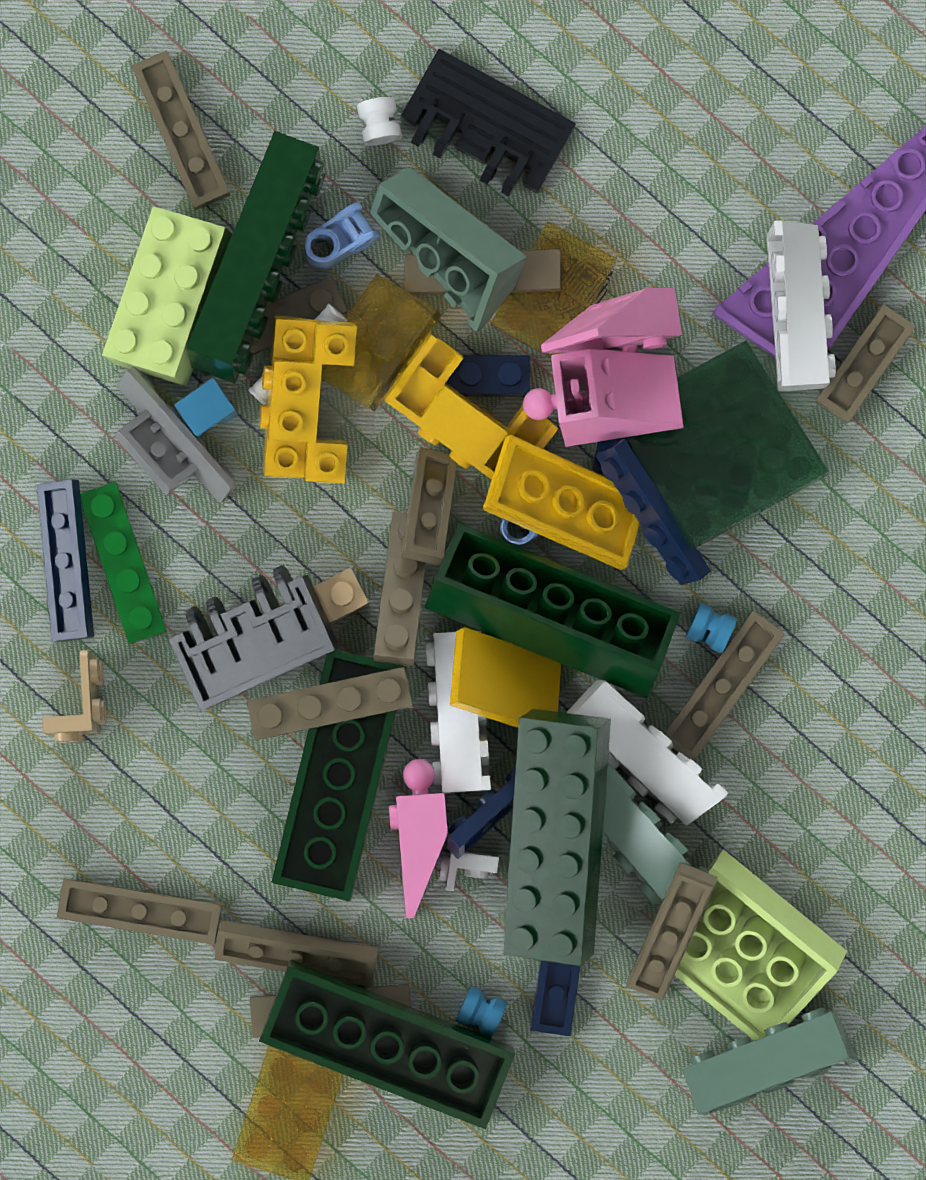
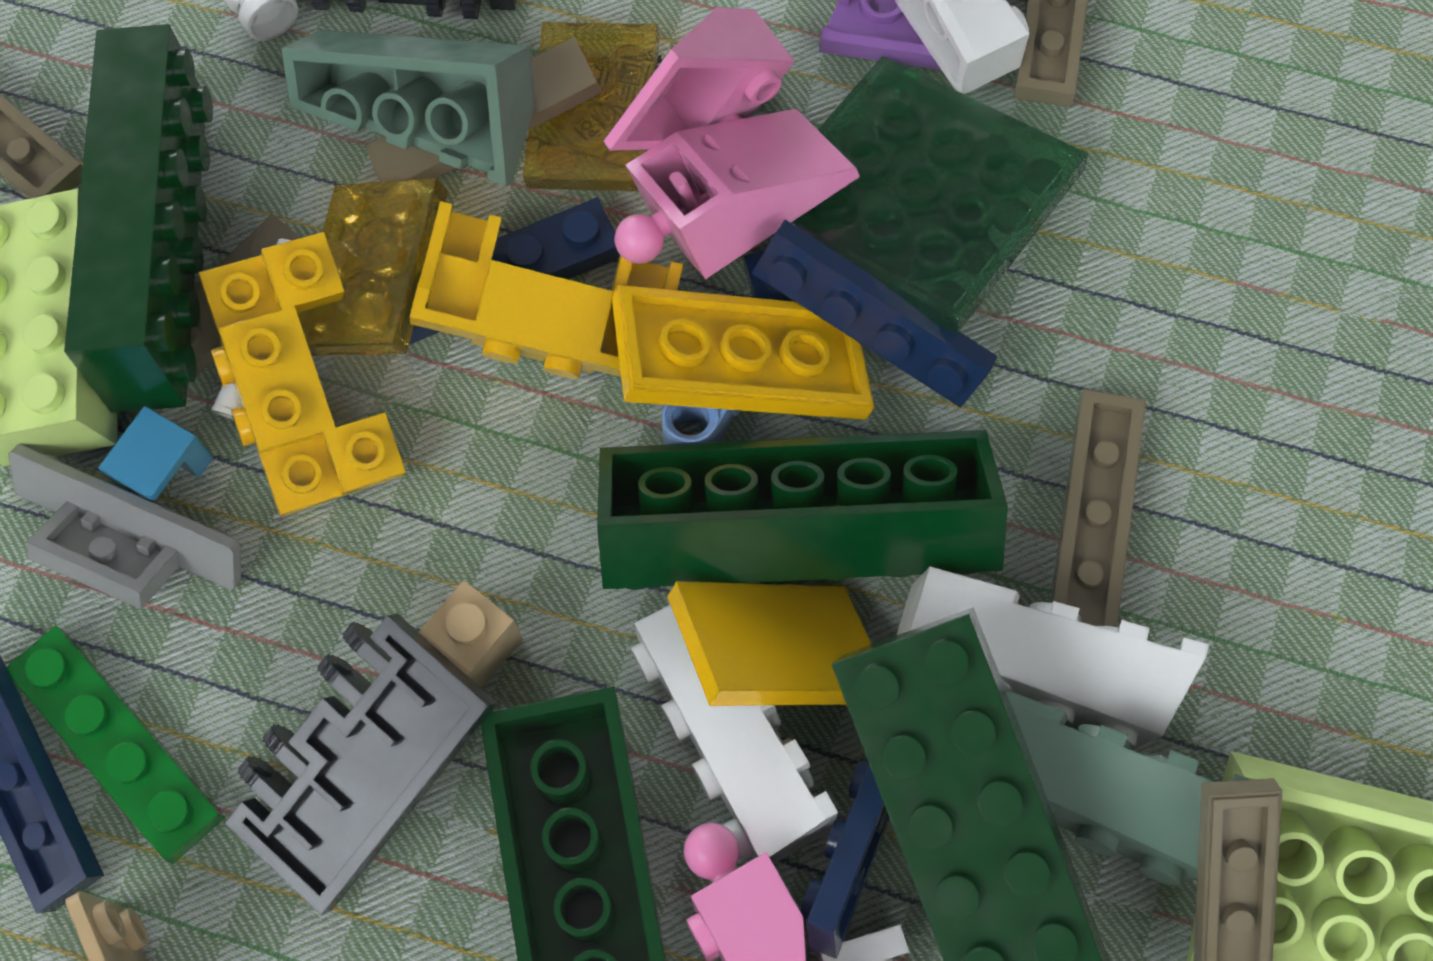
camera: 20 degrees left, 15 degrees down
dark tan plate [246,667,413,741] -> none
light blue piece [305,202,381,270] -> none
dark tan plate [374,511,426,666] -> none
dark tan plate [401,447,457,566] -> none
dark azure wheel [685,602,738,654] -> none

